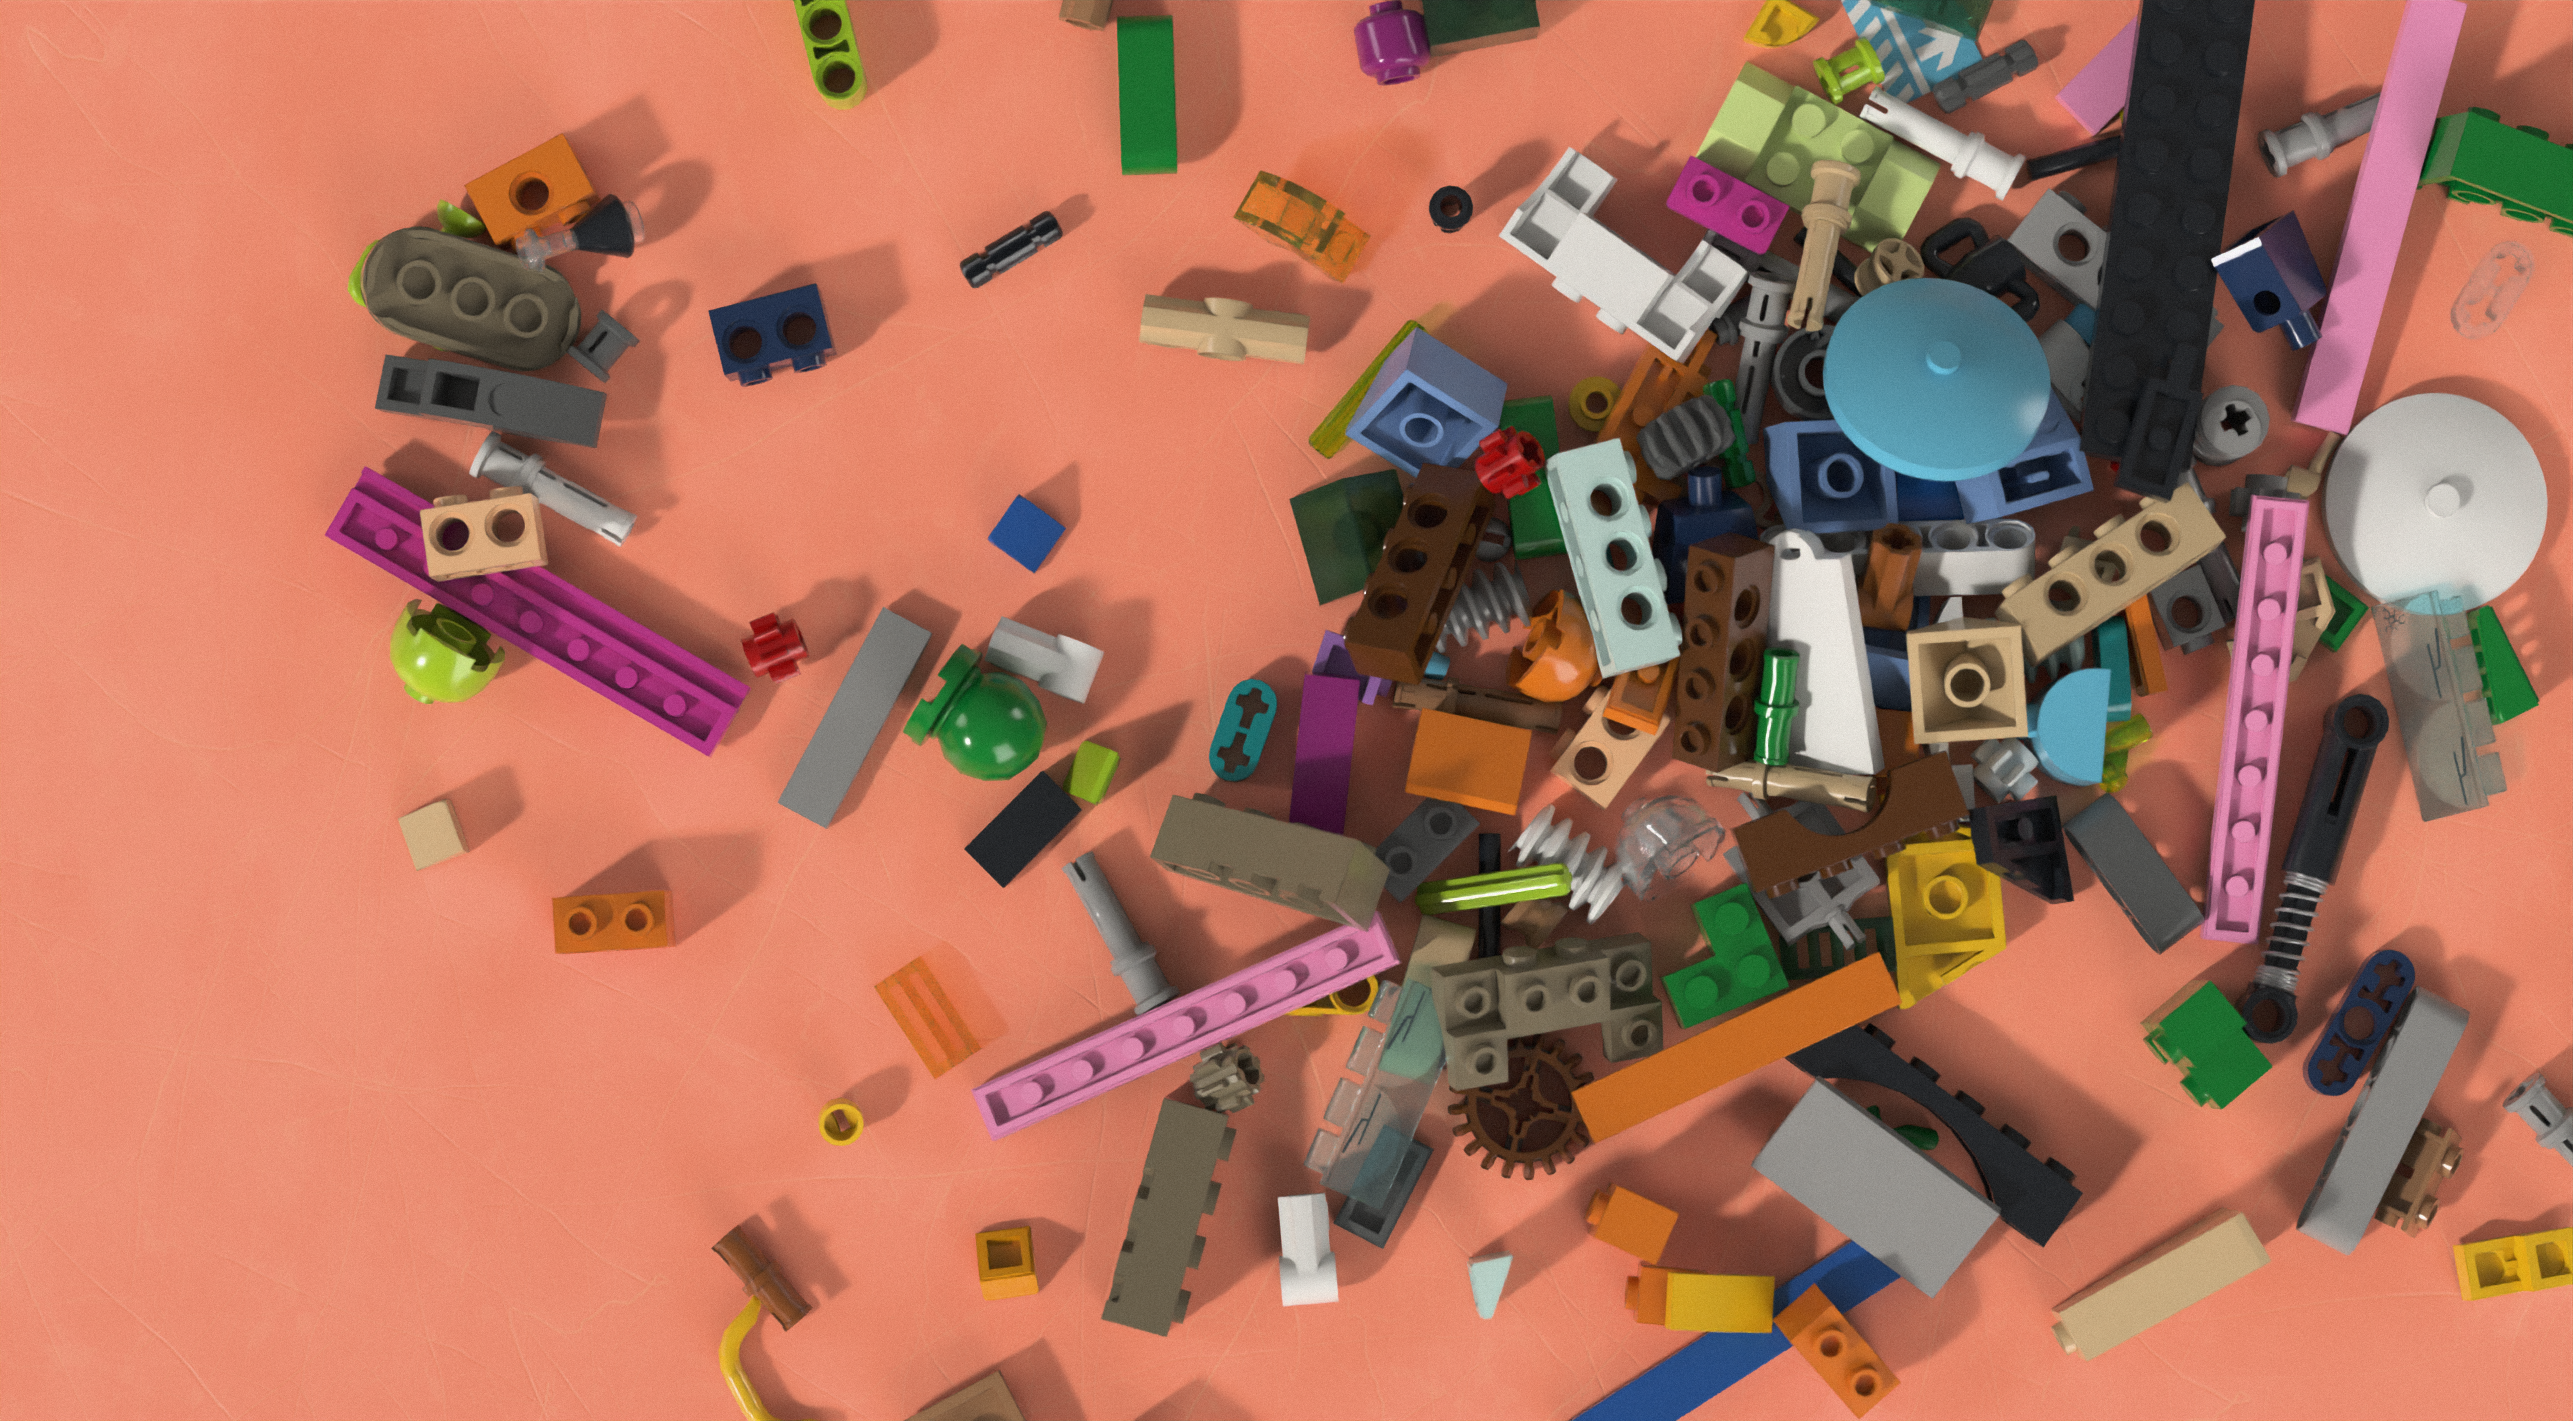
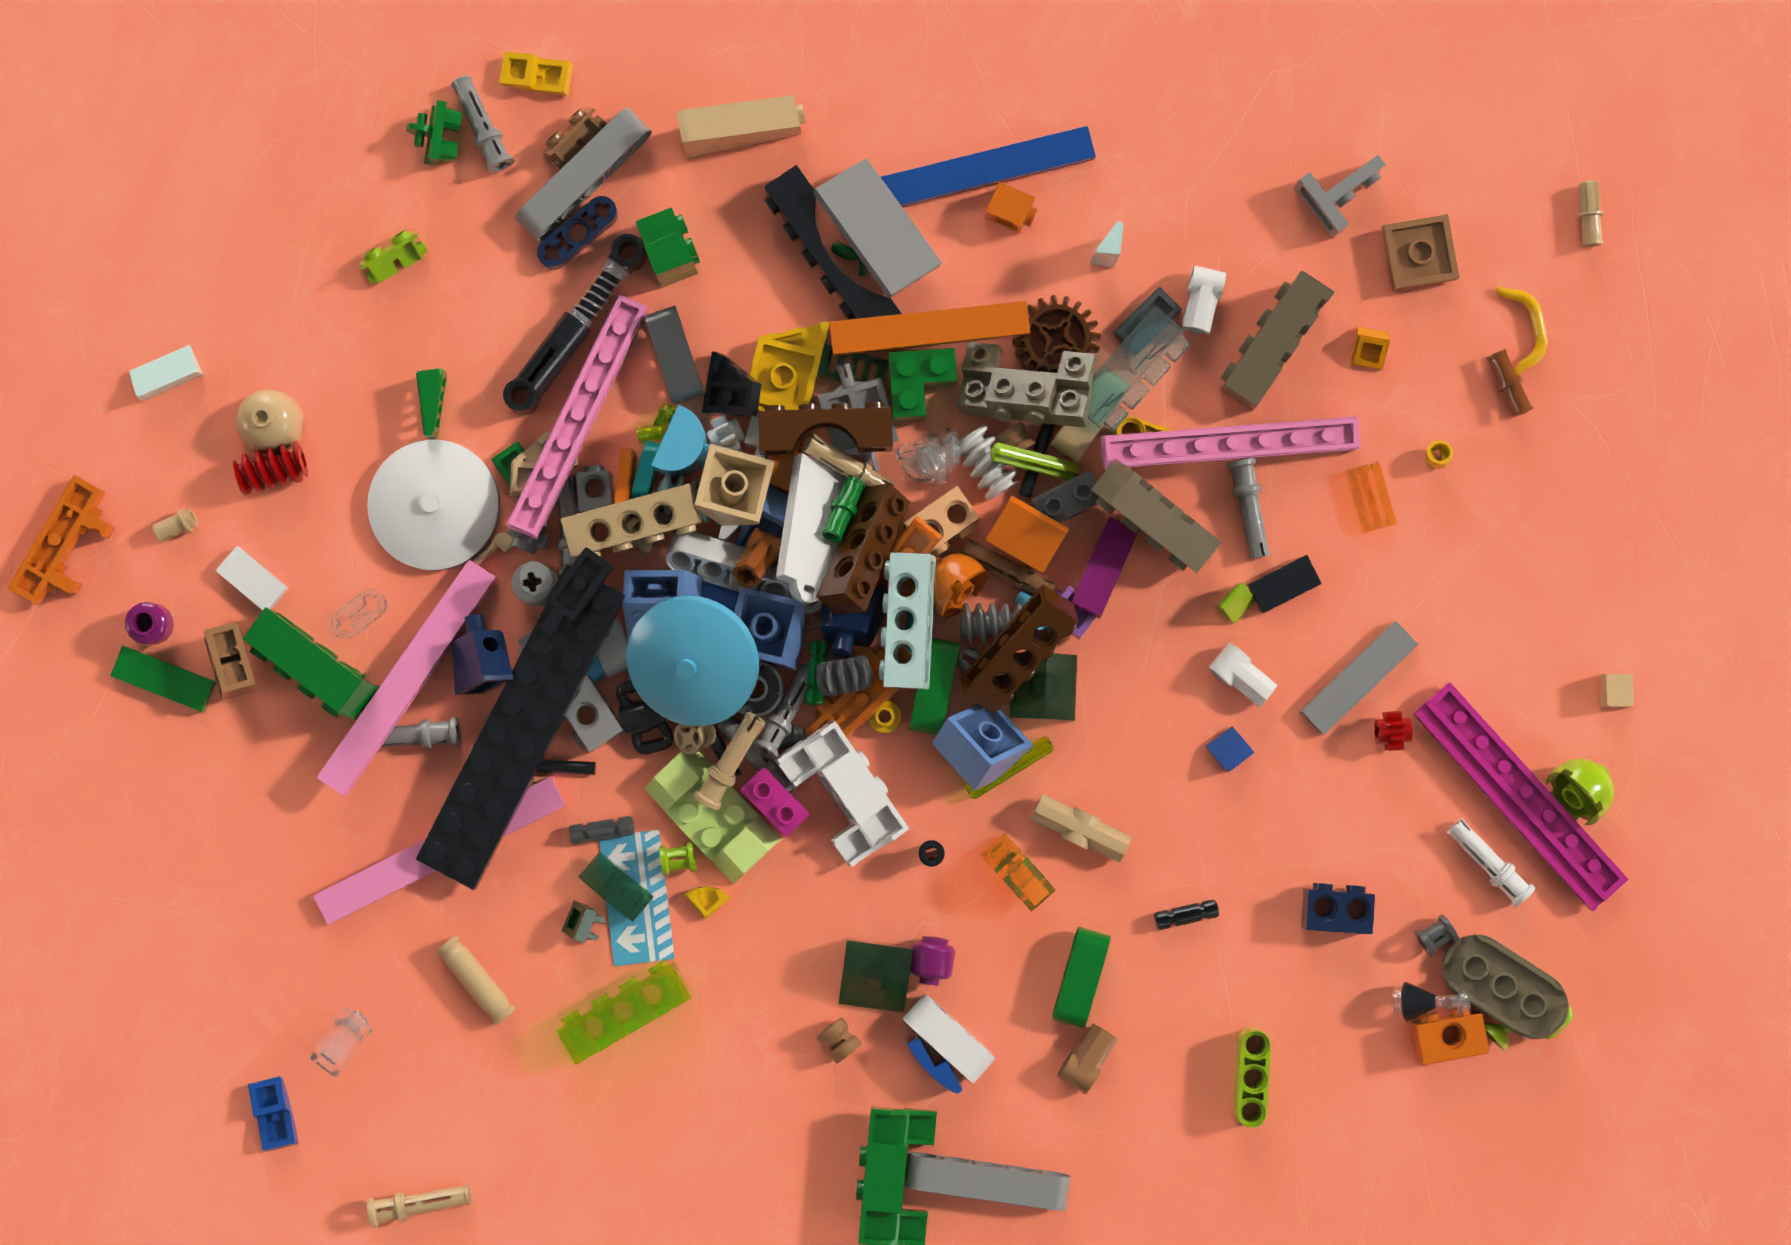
camera: 165 degrees left, 0 degrees up
dark grey slope [375,354,607,448] -> none
light nougat brick [420,486,548,582] -> none
orange brick [552,890,676,954] -> none
green tile [903,644,1047,781] -> none
dark tan gear [1190,1043,1265,1113] -> none
teal beam [1209,679,1277,782] -> none
red gear [1475,426,1545,499] -> none
orange brick [1583,1182,1679,1266] -> none
yellow slope [1665,1272,1775,1333] -> none
orange brick [1773,1283,1901,1419] -> none
white pin [1859,86,2026,201] -> none
clear light blue windscreen [2371,590,2508,822] -> none

